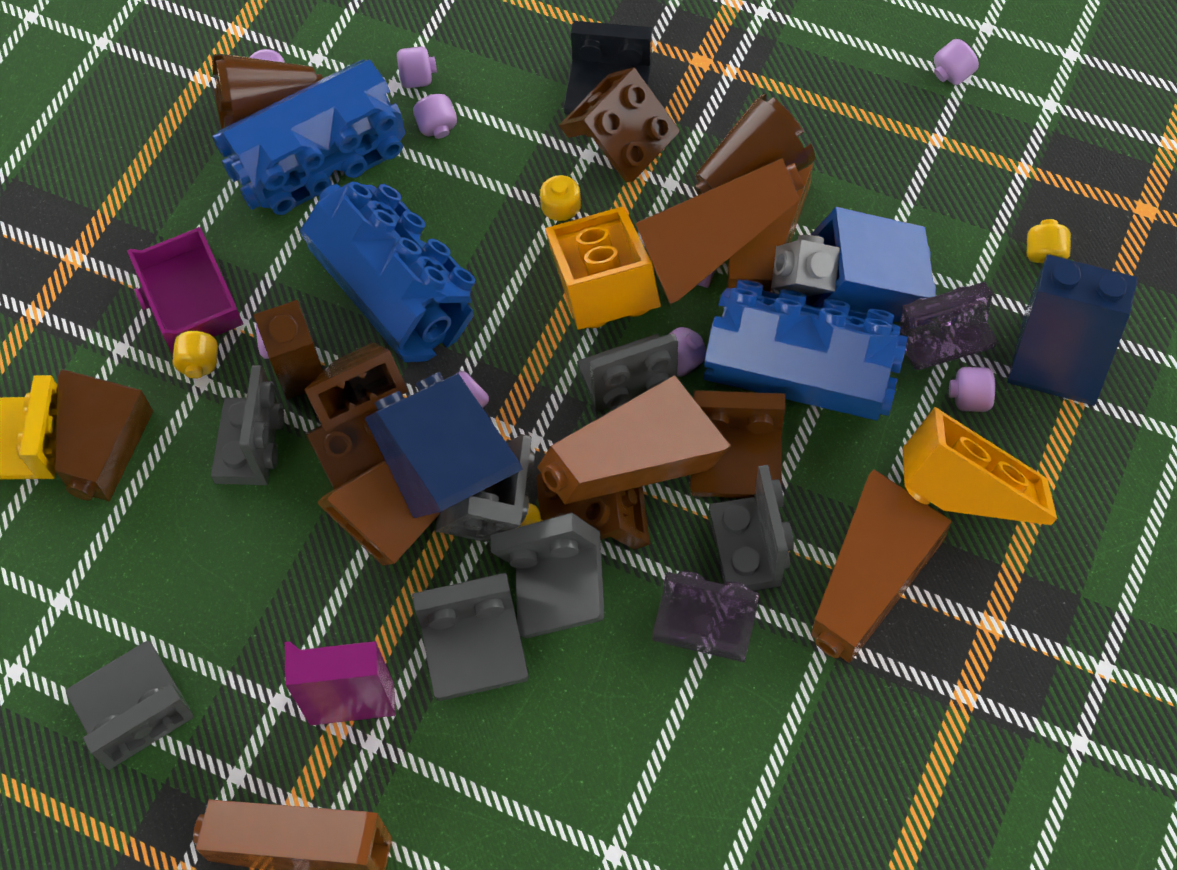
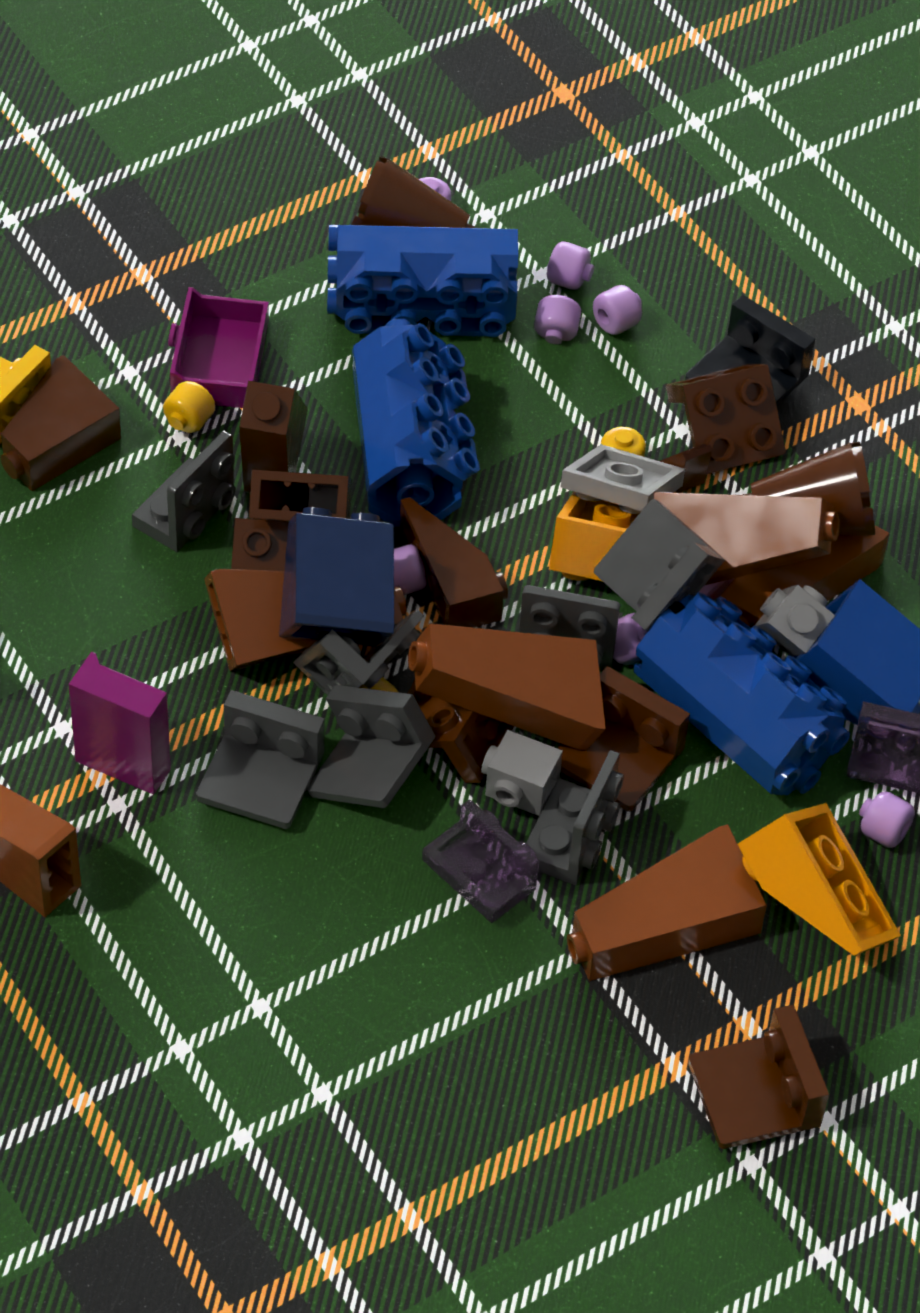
camera: 25 degrees right, 10 degrees down
none -> reddish brown slope [400,497,508,628]
none -> light grey brick [481,730,563,816]
none -> light grey plate [560,444,685,514]
none -> lavender piece [593,285,642,335]
none -> dark grey bracket [594,499,725,631]
none -> reddish brown slope [660,443,712,493]
none -> reddish brown bracket [688,1004,829,1149]

